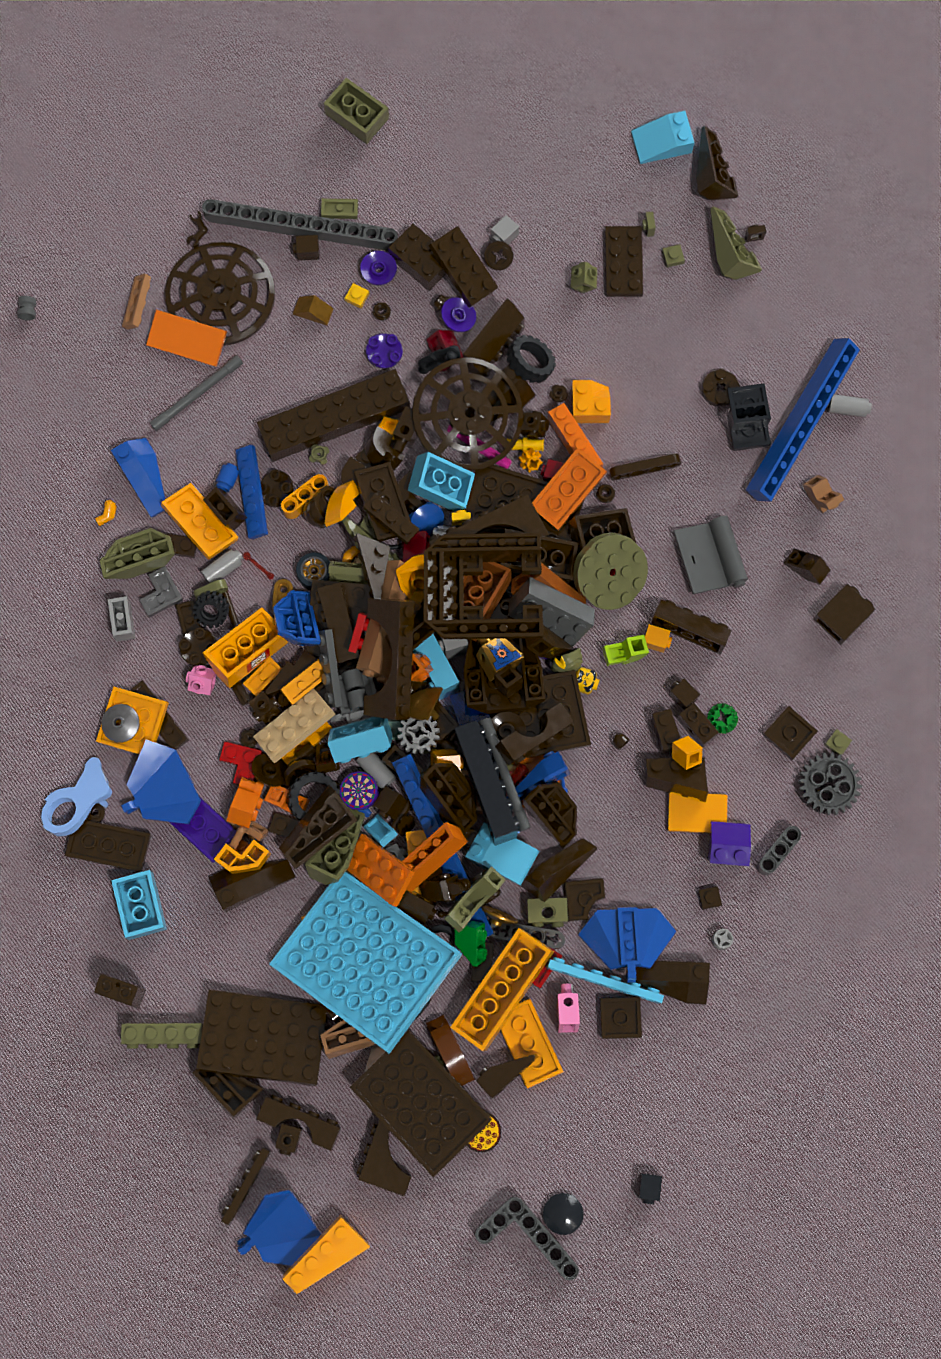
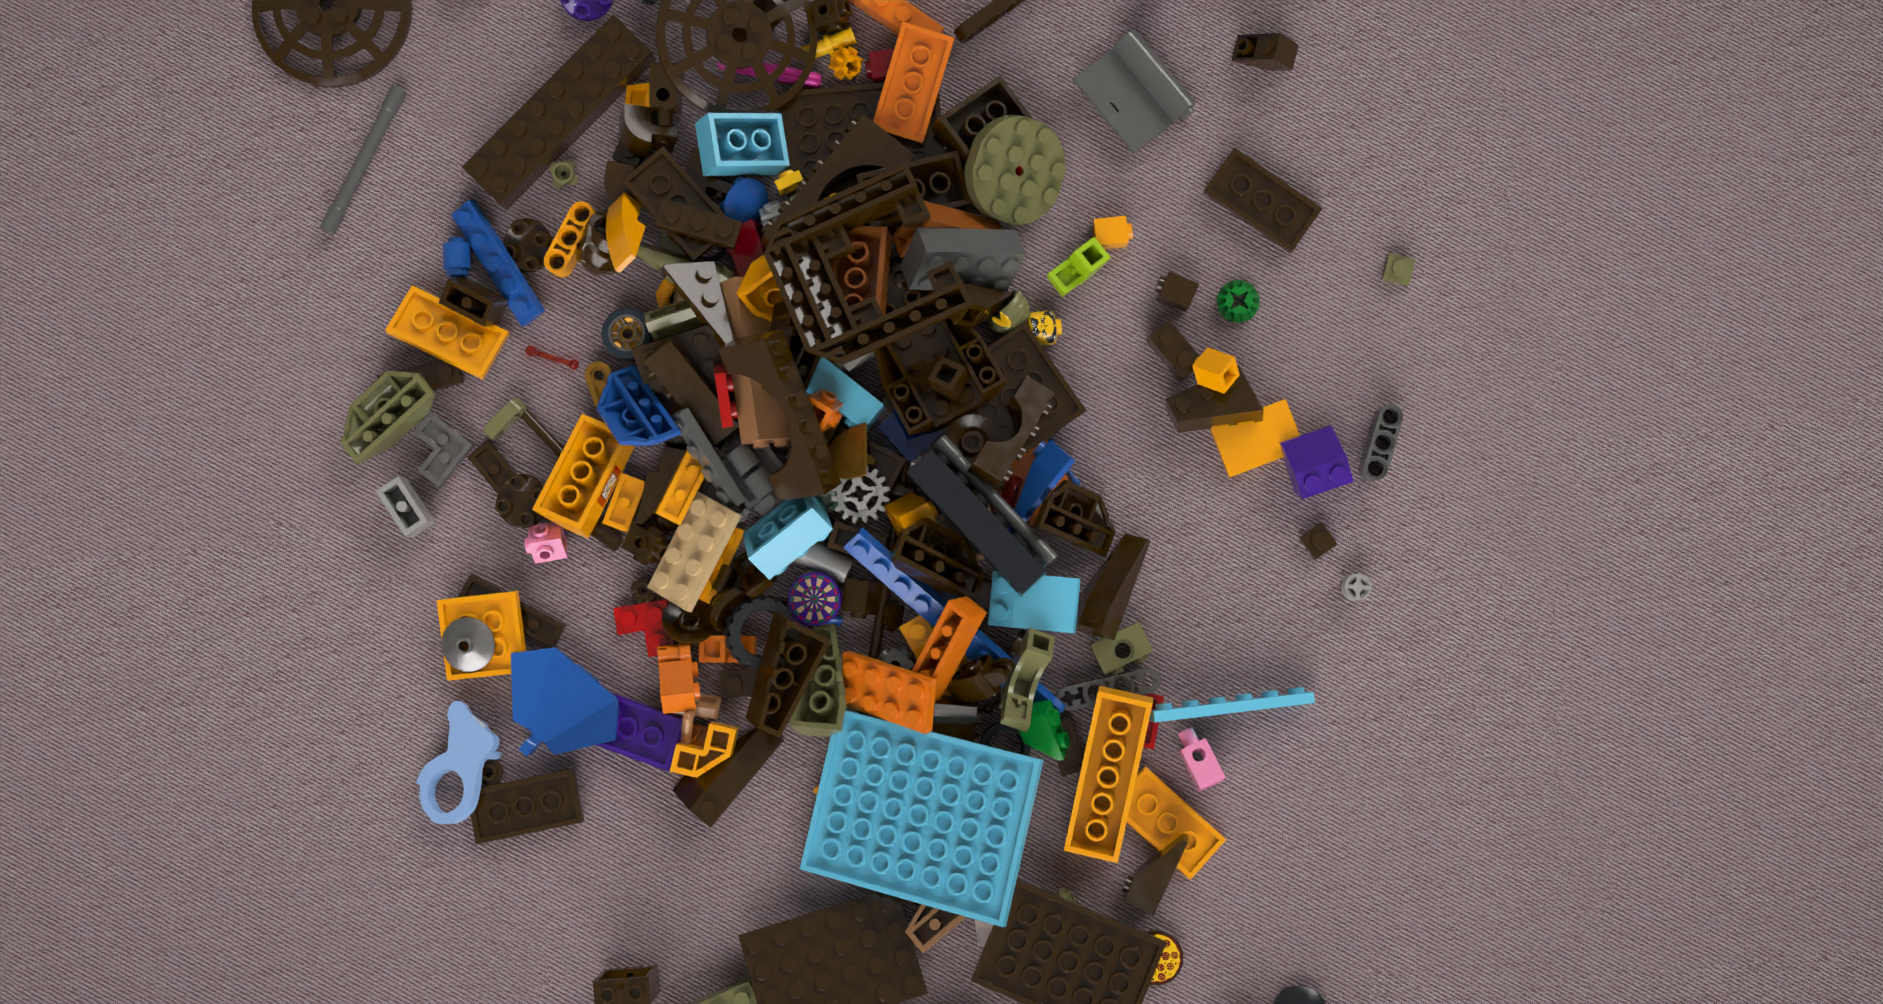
camera: 20 degrees left, 10 degrees up
dark grey wheel [17,296,37,320] -> none
light orange arm [95,500,117,526] -> none
blue wedge [111,438,165,518] -> none
medium azure brick [111,870,167,940] -> none
medium nougat plate [122,274,151,330] -> none
orange tile [146,310,227,367] -> none
black tyre [193,591,230,628] -> none
light grey brick [201,549,243,583] -> none
medium azure tile [363,814,398,847] -> none
reddish brown arch [426,1014,475,1086] -> none
torso [476,638,524,682] -> none
pearl gold dish [481,905,518,927] -> none
dark brown tile [564,878,606,922] -> none
blue panel [578,907,676,983] -> none
dark brown plate [596,484,615,503] -> none
dark brown plate [600,997,642,1039] -> none
dark brown hinge [613,733,630,750] -> none
dark brown wedge [635,961,710,1005] -> none
black brick [638,1173,662,1204] -> none
dark brown slope [651,600,732,655] -> none
dark brown brick [677,703,719,747] -> none
dark brown plate [763,706,818,760] -> none
dark grey gear [798,752,862,816] -> none
dark brown brick [813,583,876,645] -> none
none -> dark brown plate [1203,147,1323,254]

